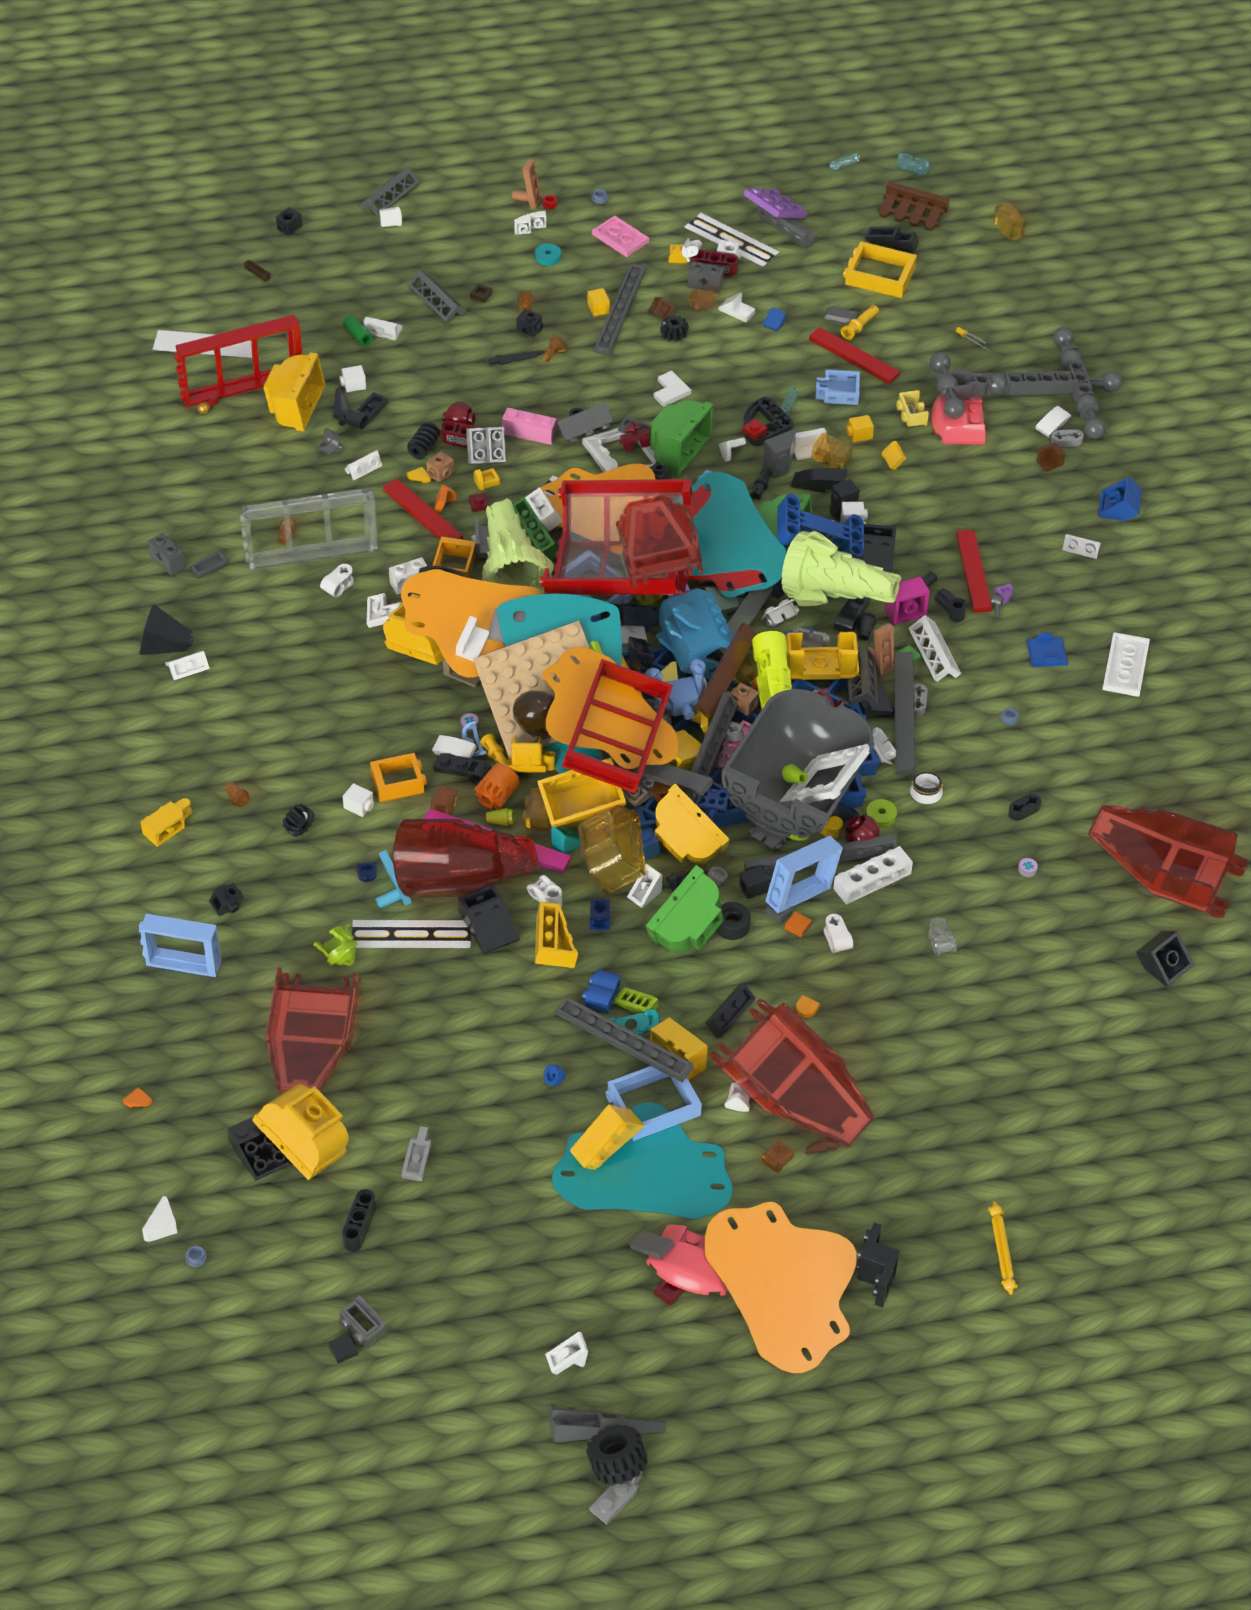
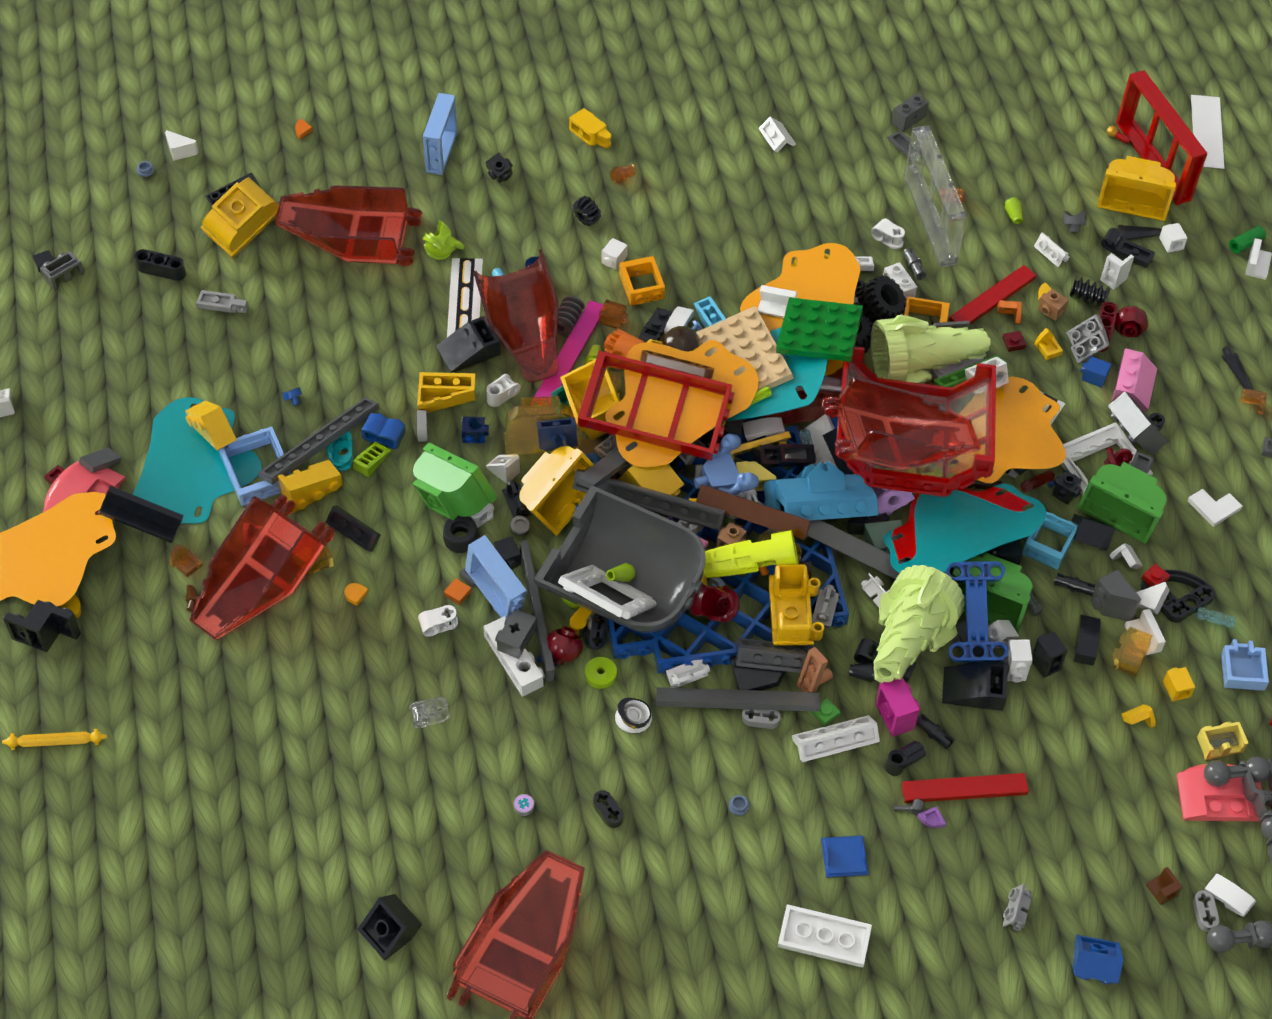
camera: 90 degrees right, 5 degrees up
black slope [139,604,194,655] -> none
none -> black panel [99,486,184,543]
none -> light grey beam [417,410,428,442]
none -> dark grey brick [495,609,537,659]
none -> dark blue brick [537,417,578,451]
none -> beam [640,350,714,379]
none -> medium azure slope [694,296,726,328]
none -> green plate [776,297,863,362]
none -> dark grey pin [903,248,927,280]
none -> lime cone [1004,197,1023,224]
none -> black panel [1072,514,1115,550]
none -> blue brick [1080,356,1111,388]
none -> white panel [1100,253,1134,290]
none -> white slope [1136,582,1169,615]

